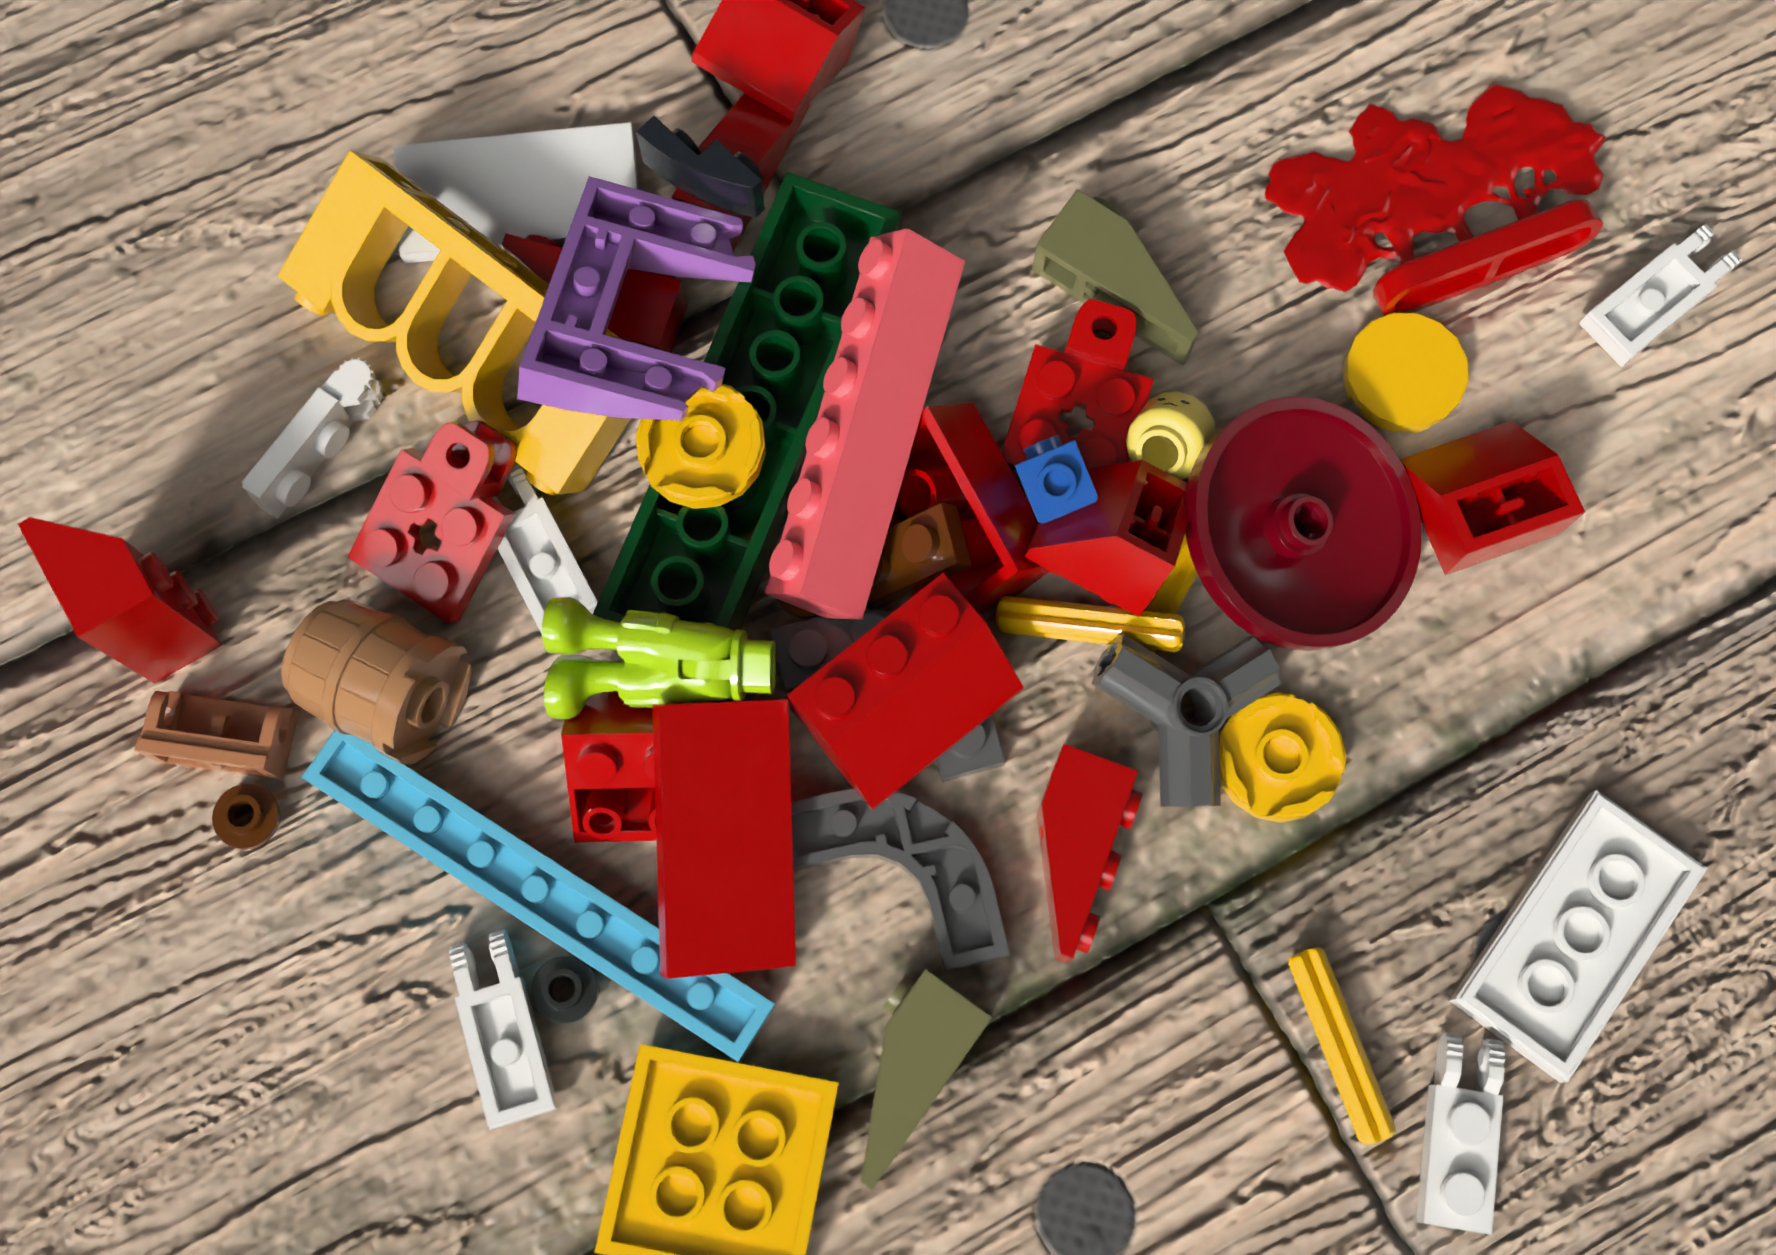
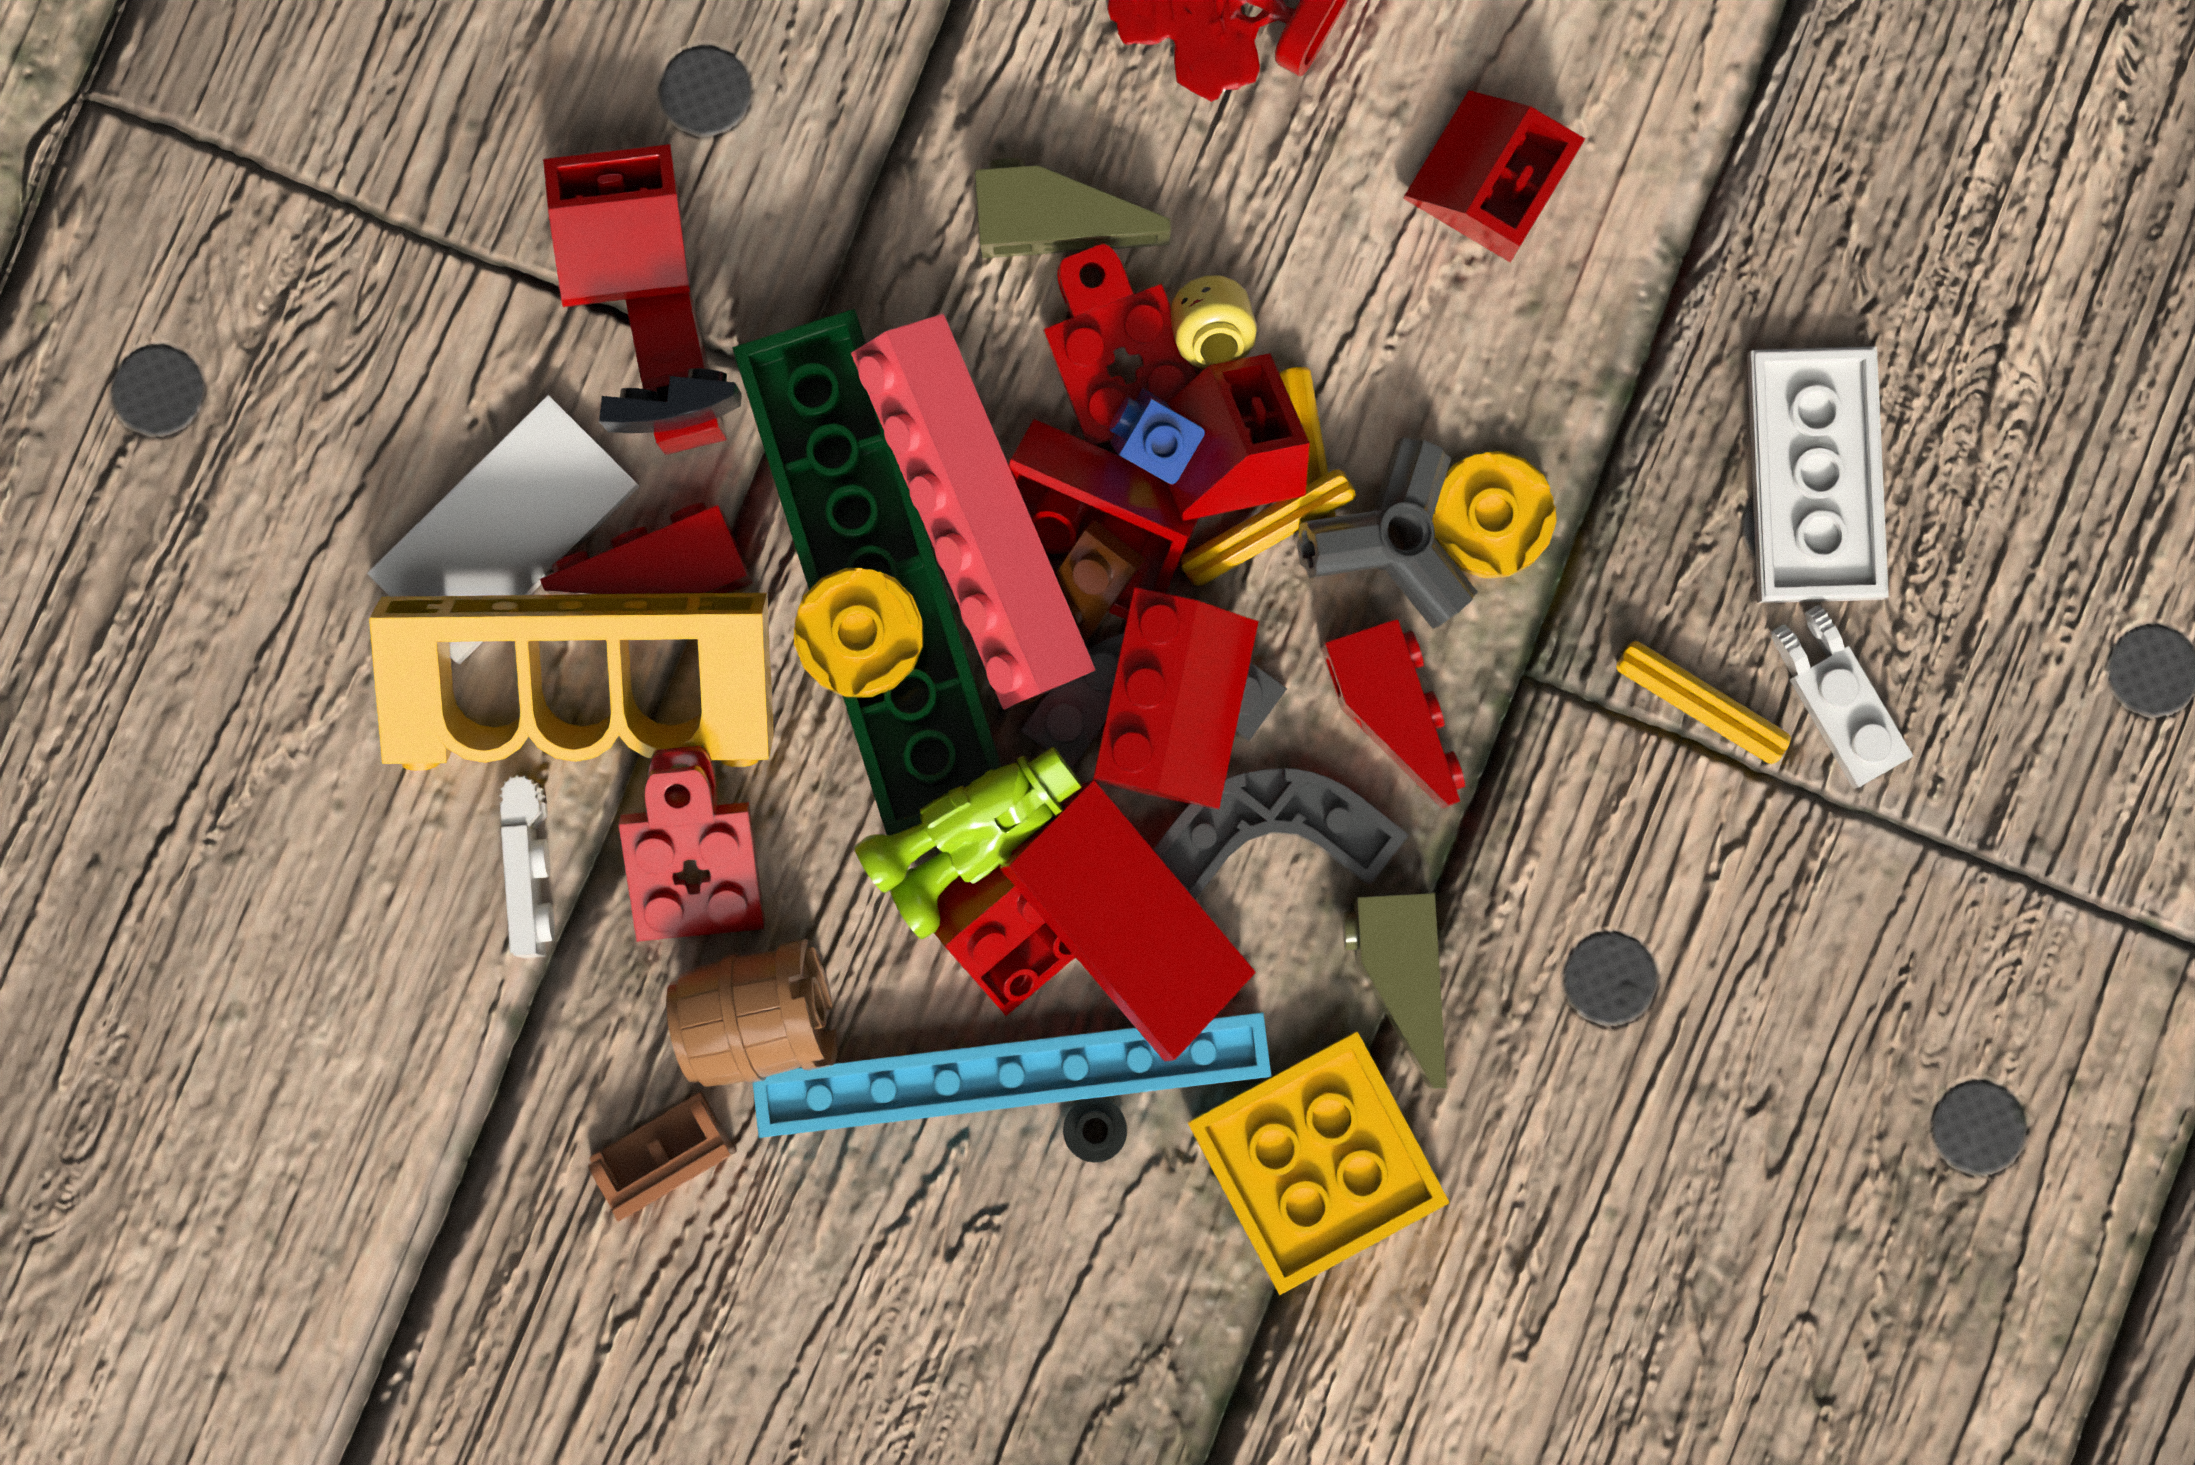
camera: 40 degrees left, 10 degrees up
red slope [18,517,222,684] -> none
reddish brown plate [212,784,281,850] -> none
white hinge [449,929,559,1130] -> none
white hinge [490,463,598,634] -> none
medium lavender wedge [517,176,756,421] -> none
dark red dish [1184,397,1422,651] -> none
yellow tile [1343,313,1469,433] -> none

